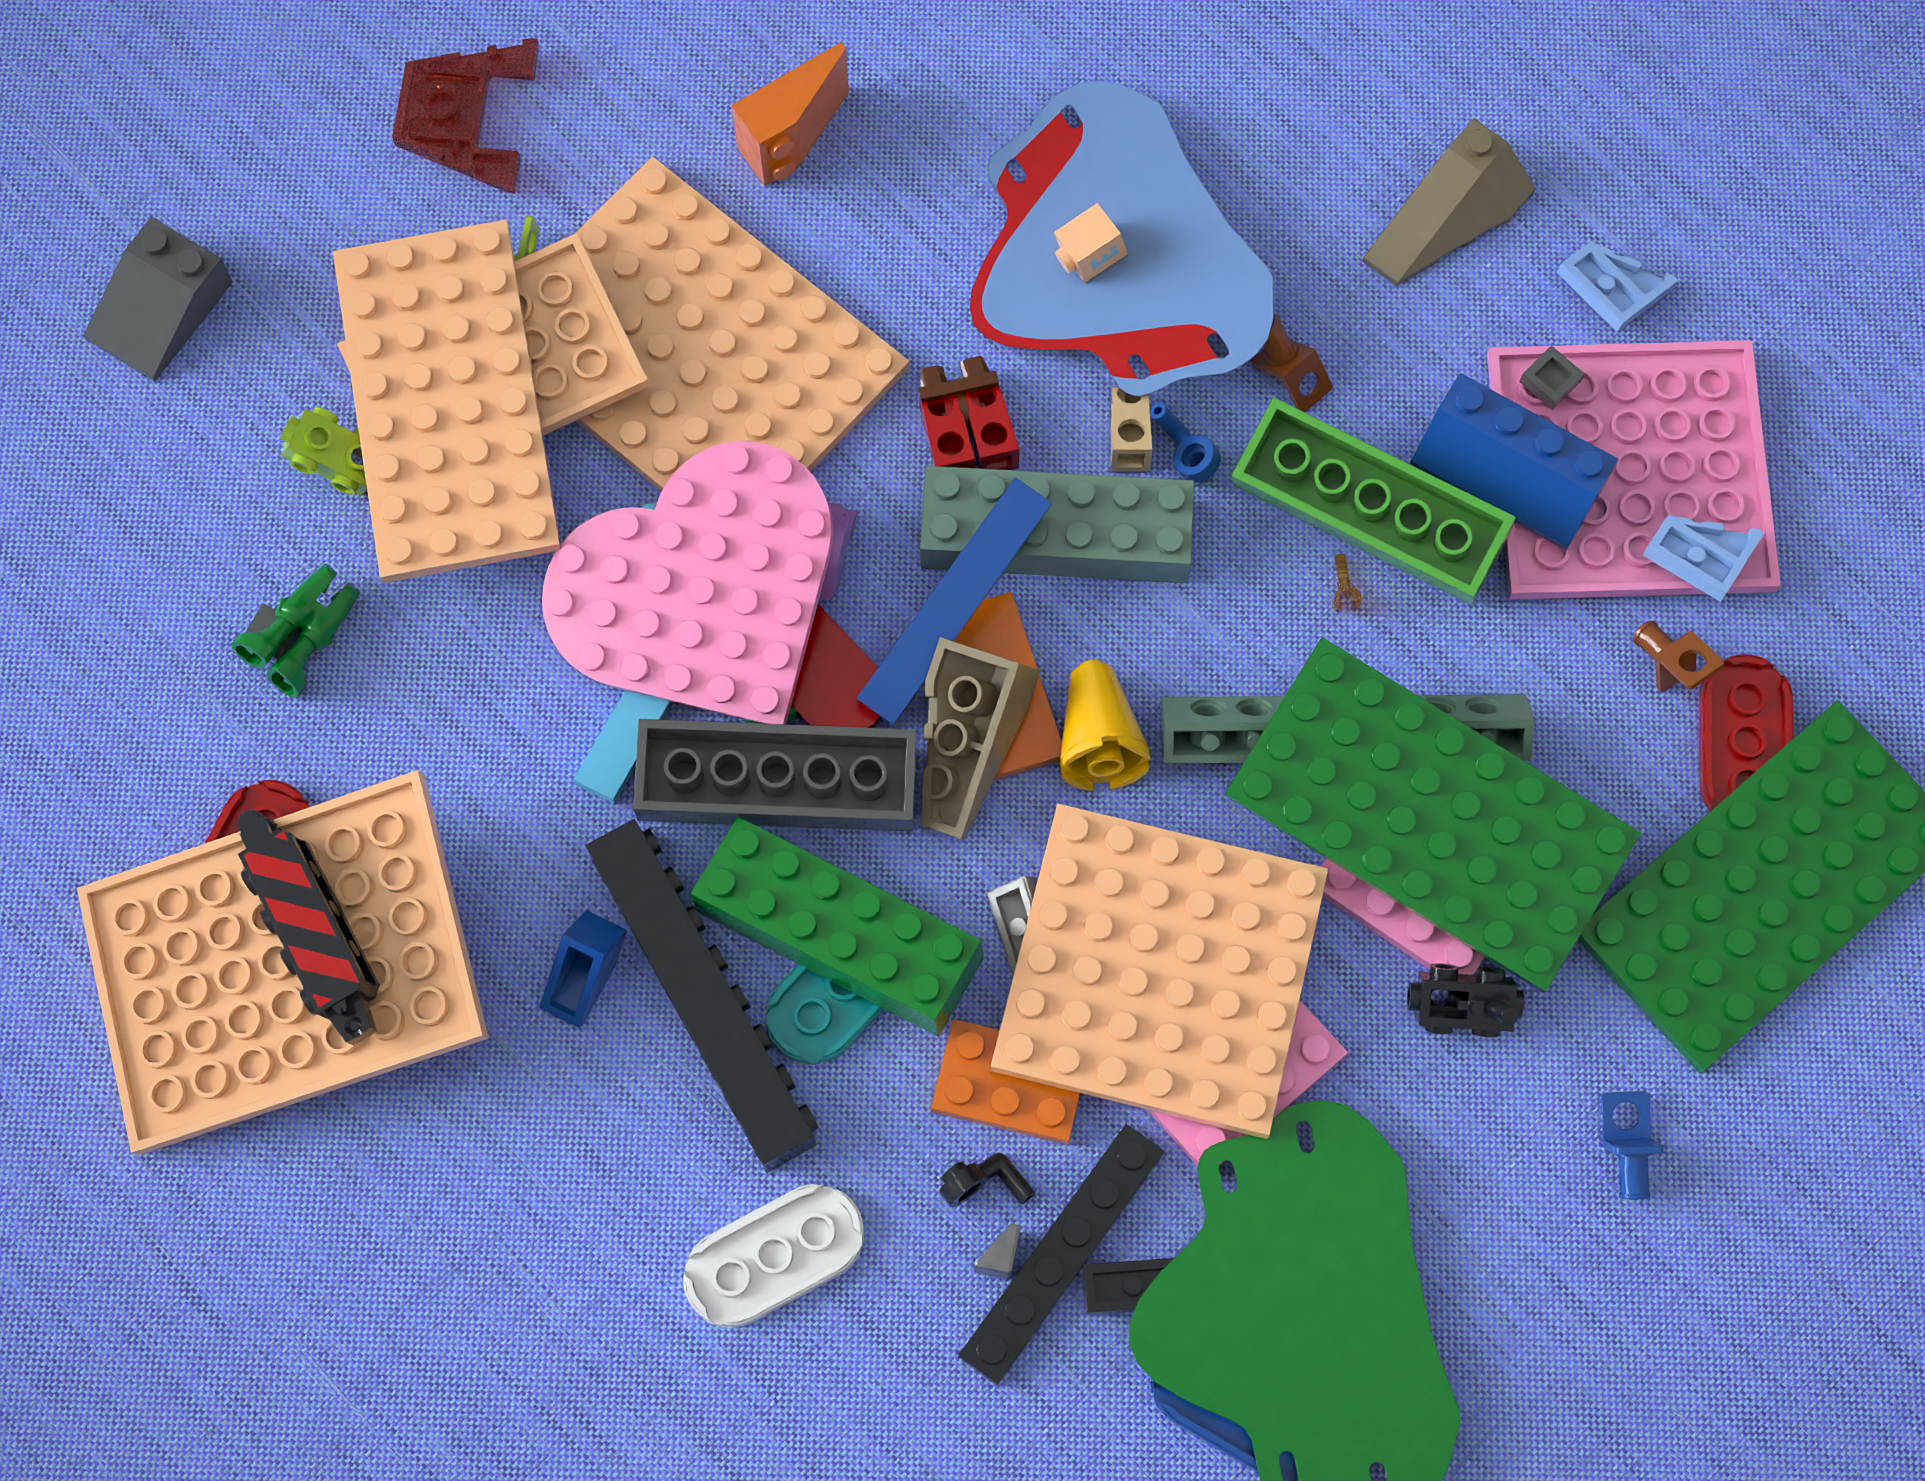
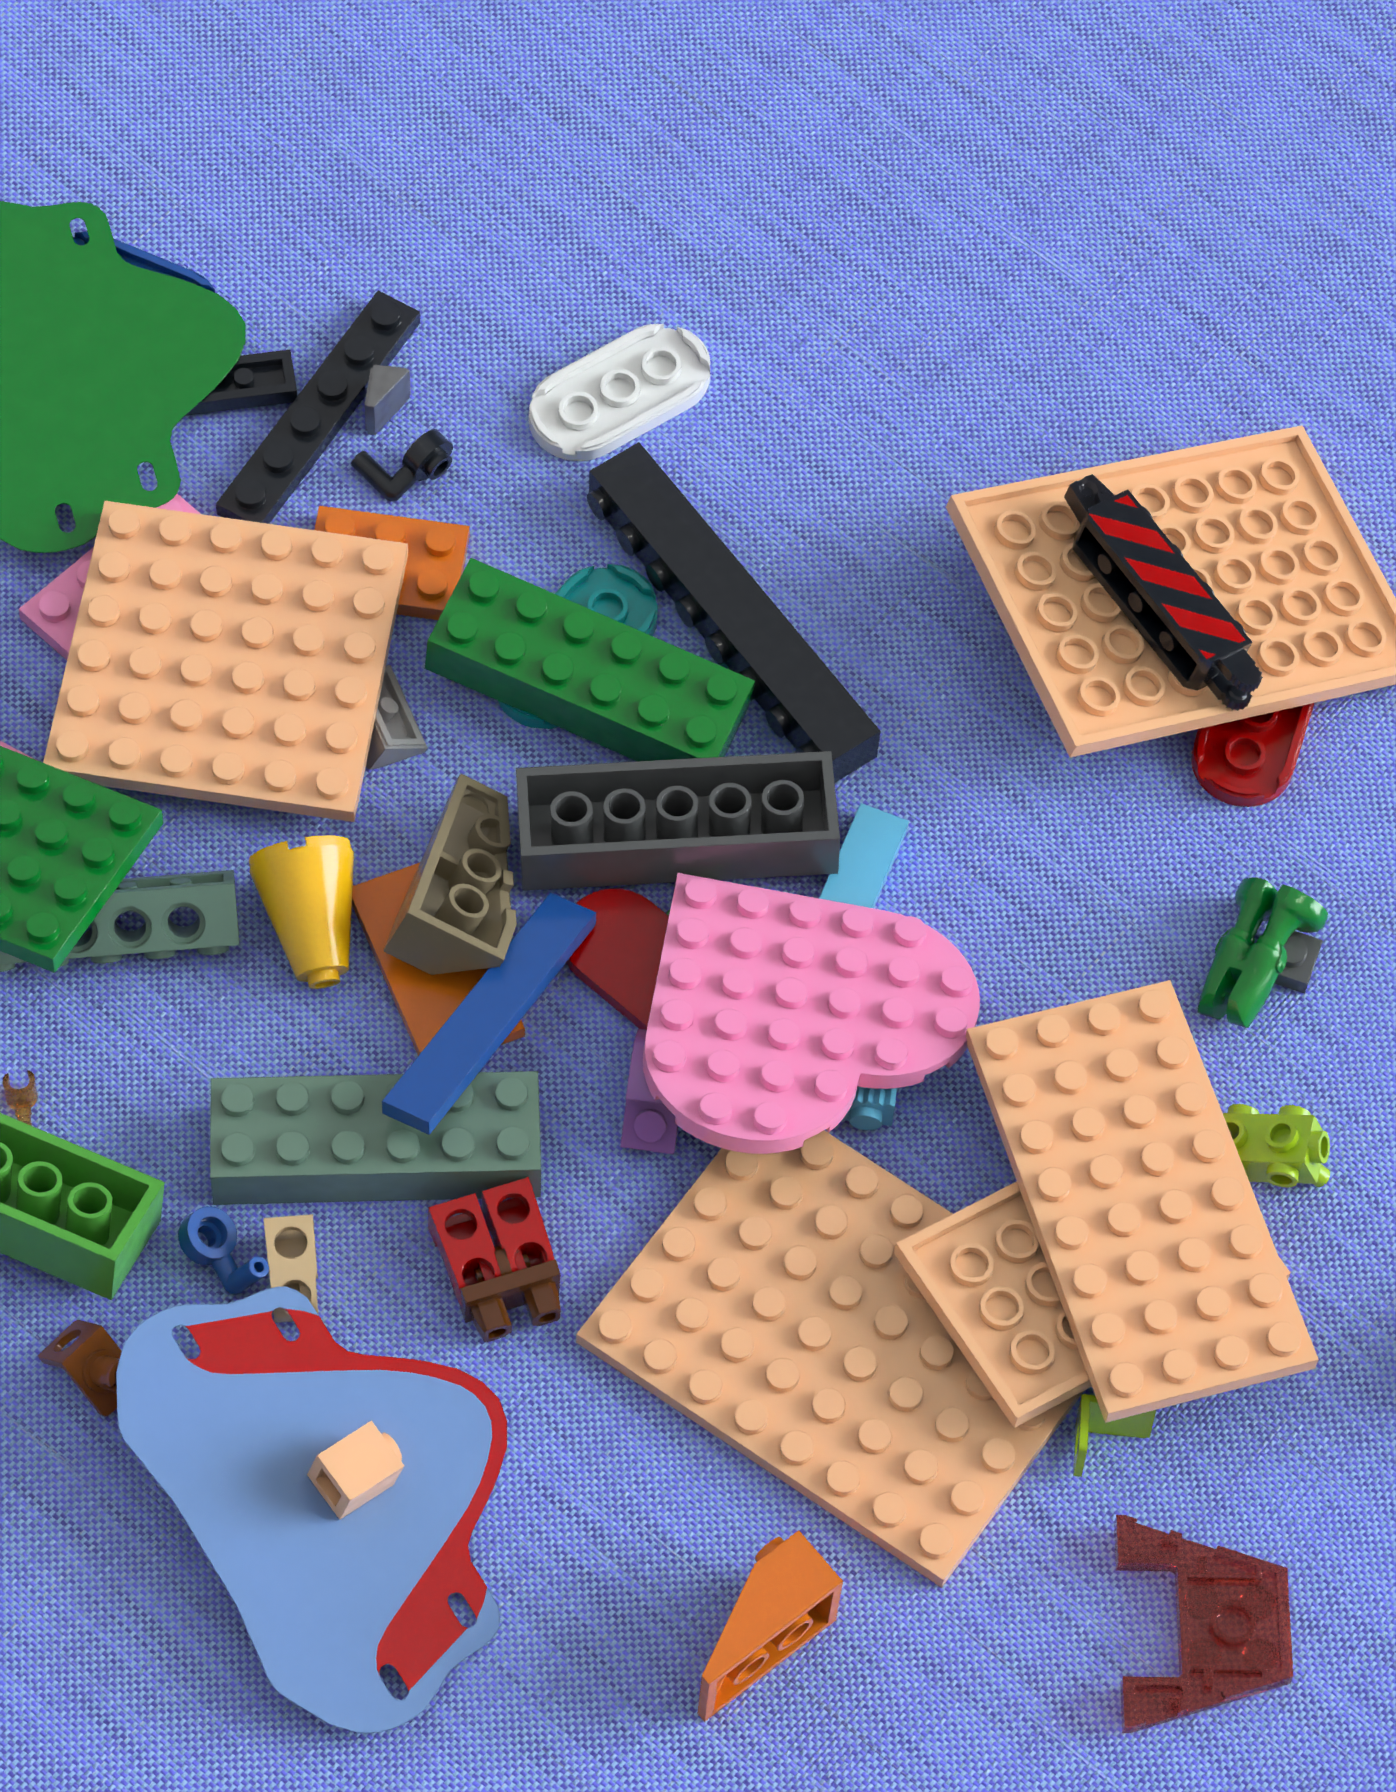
camera: 170 degrees right, 10 degrees down
blue slope [539,910,627,1028] -> none

